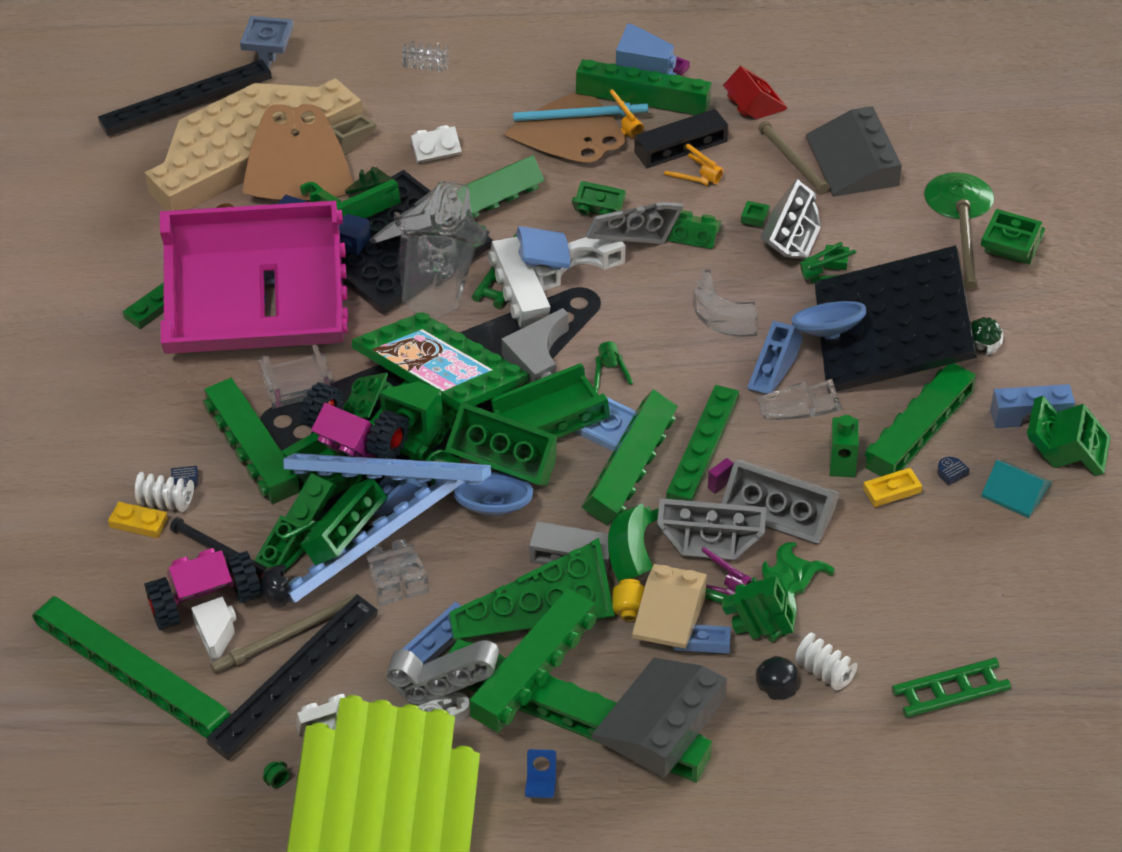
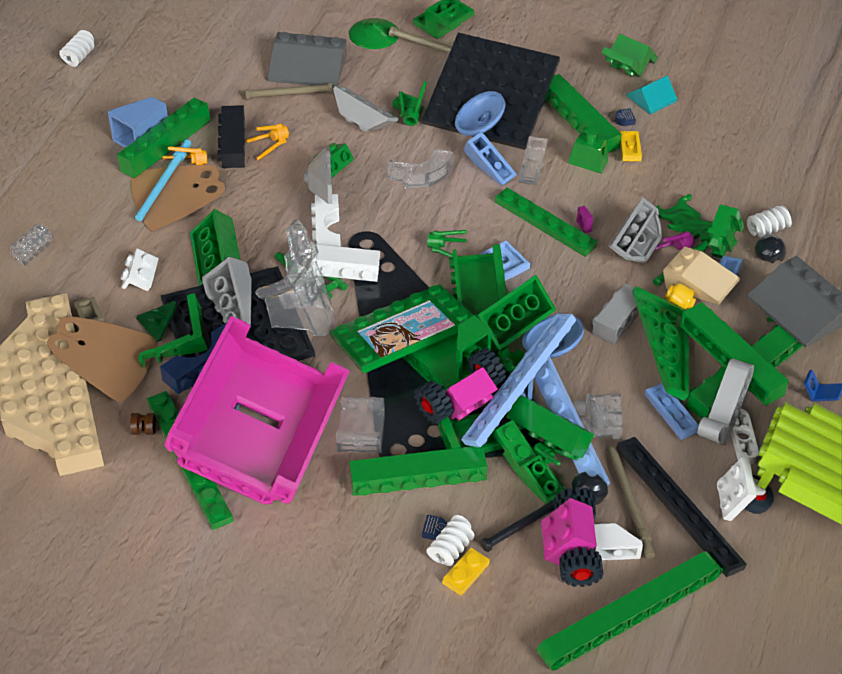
camera: 70 degrees left, 0 degrees up
green plate [263,761,290,788] -> none
green hinge [342,373,394,419] -> none
light grey arch [501,308,569,383] -> none
medium blue slope [516,226,570,270] -> none
green bracket [572,181,627,215] -> none
green brick [581,389,678,525] -> none
green arch [608,503,659,582] -> none
light grey slope [721,460,840,544] -> none
red slope [723,65,788,119] -> none
green plate [741,201,770,227] -> none
green bar [891,657,1011,718] -> none
medium blue arch [990,384,1075,428] -> none

